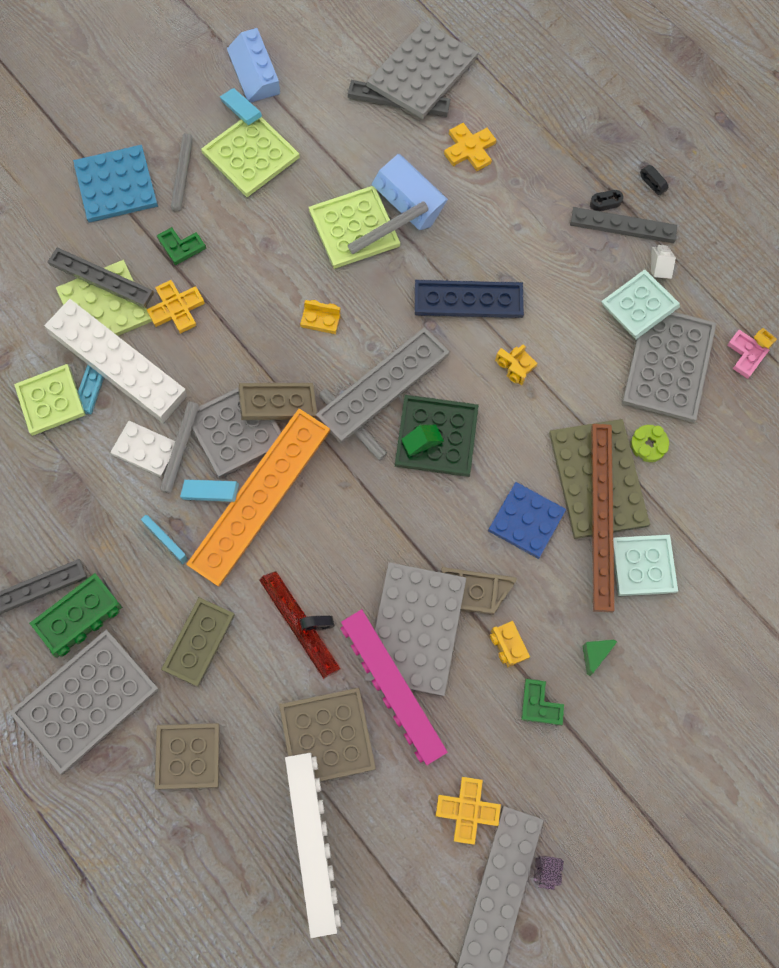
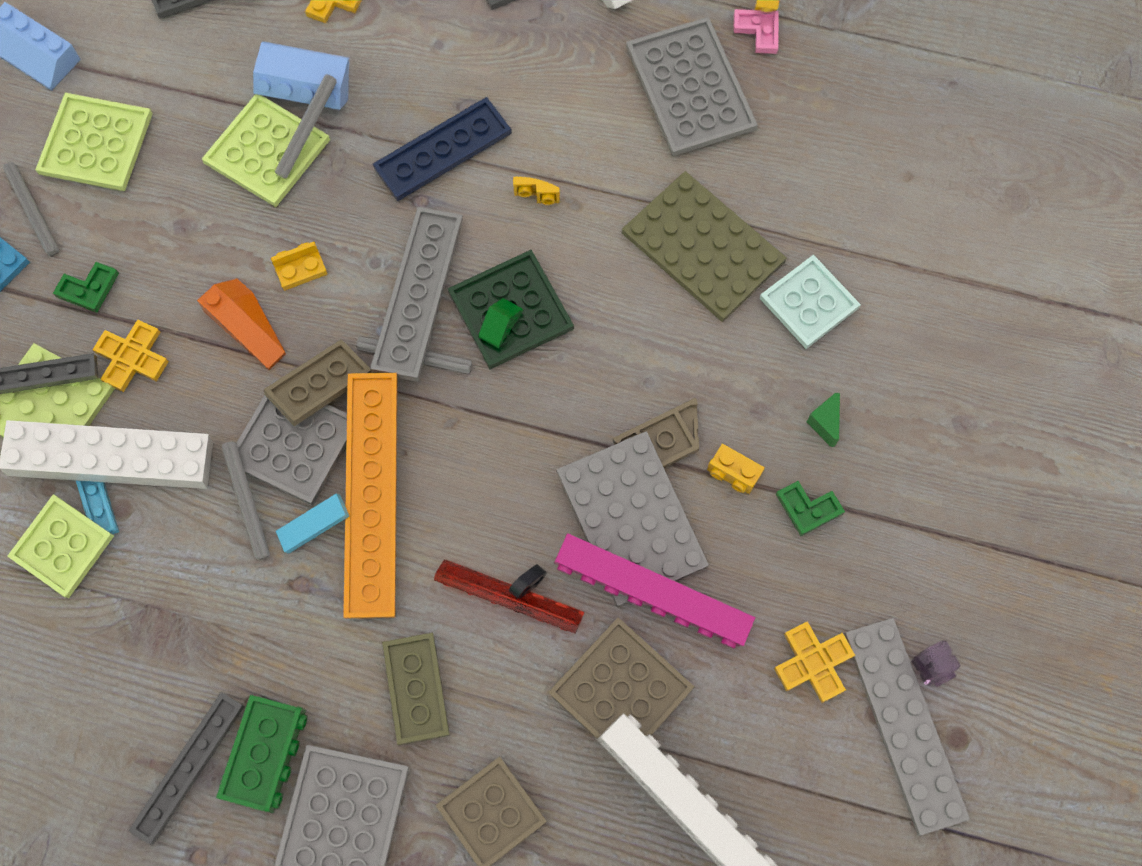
camera: 30 degrees left, 0 degrees up
white plate [110,421,175,478] -> none
medium azure tile [141,515,188,565] -> none
medium azure tile [220,88,262,125] -> none
blue plate [488,482,566,559] -> none
yellow bracket [510,344,538,375] -> none
dark orange plate [591,424,615,613] -> none
light aqua plate [601,270,680,339] -> none
lime plate [630,425,669,462] -> none
none -> orange wedge [197,279,286,370]

